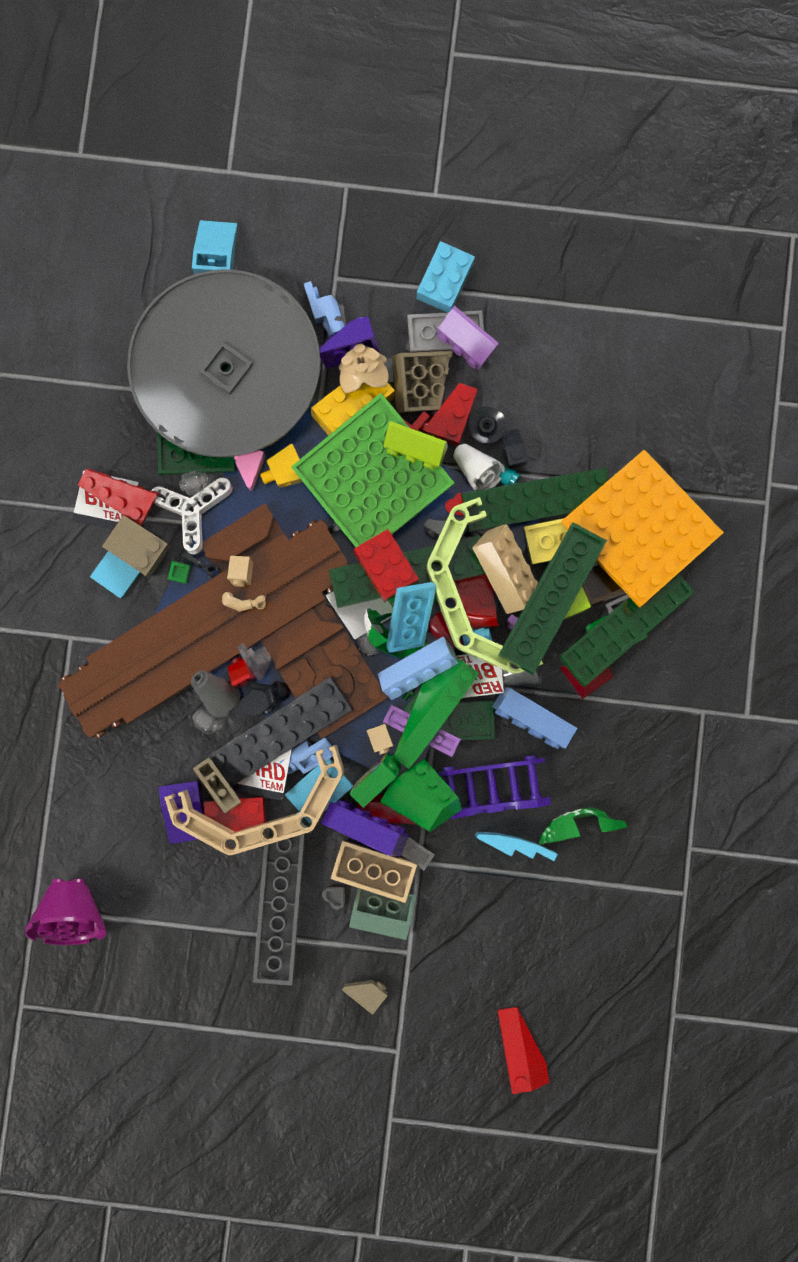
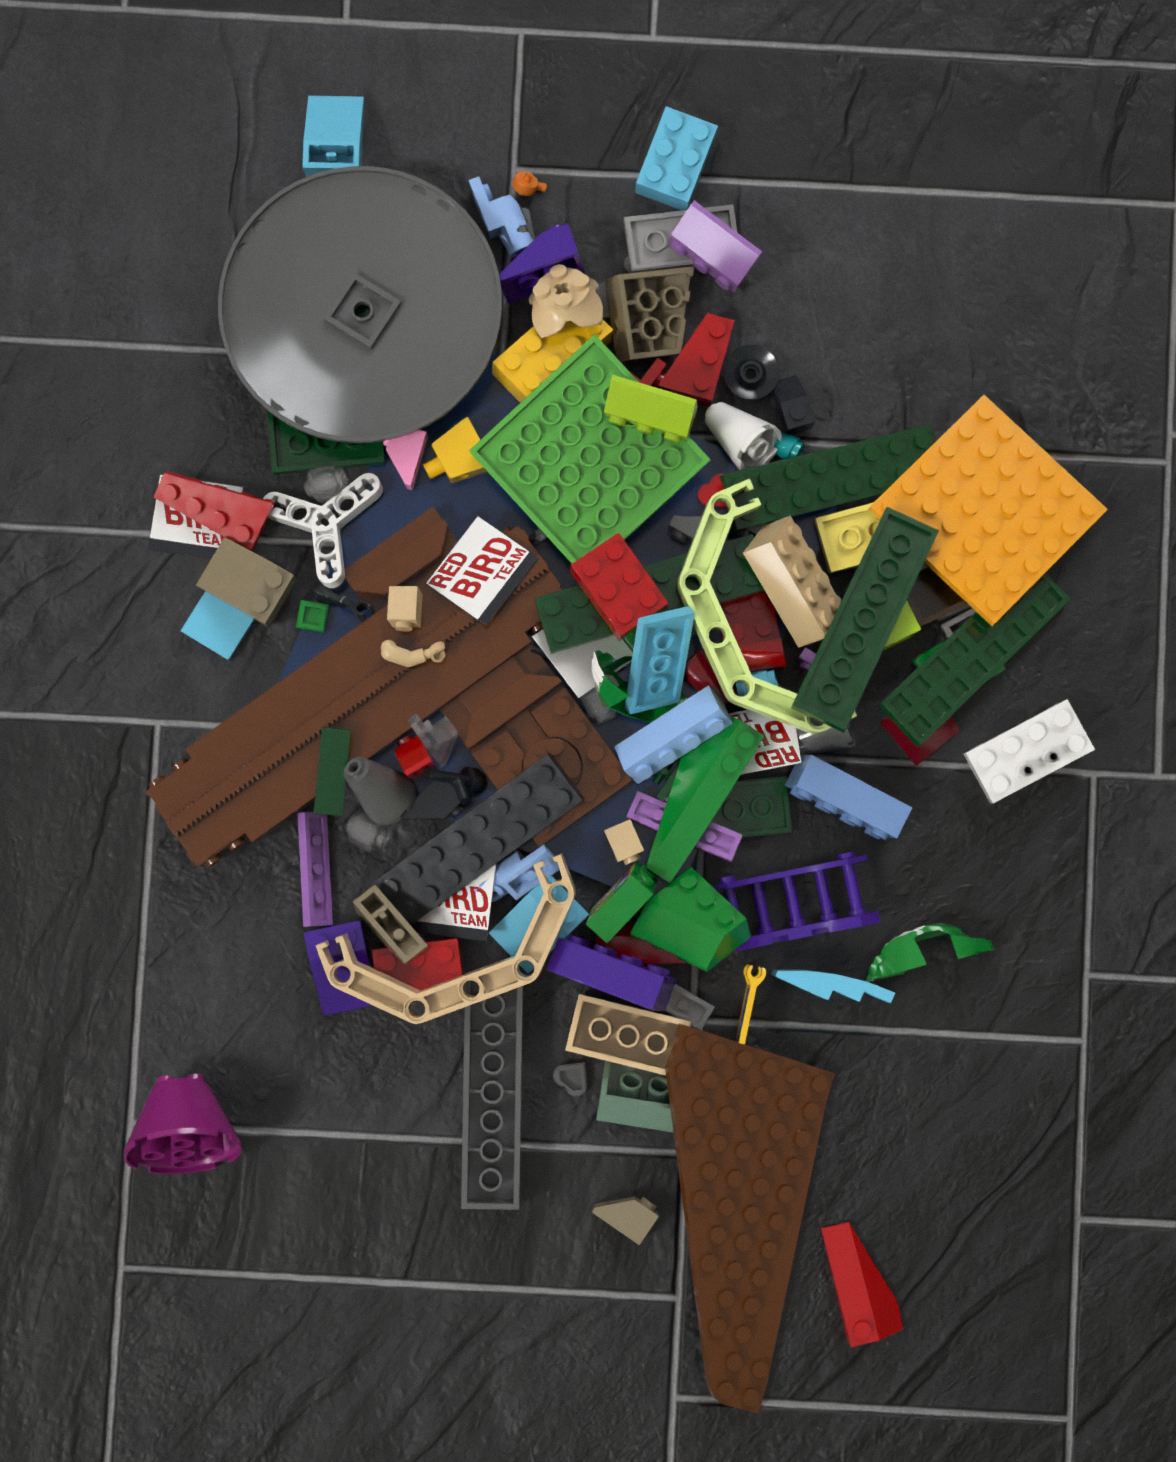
camera: 10 degrees left, 0 degrees up
none -> medium lavender plate [298,812,333,927]
none -> dark green tile [314,727,351,816]
none -> sticker [426,517,538,626]
none -> orange piece [512,171,547,196]
none -> reddish brown wing [665,1023,835,1414]
none -> yellow flag [735,964,766,1044]
none -> white piece [964,699,1095,803]

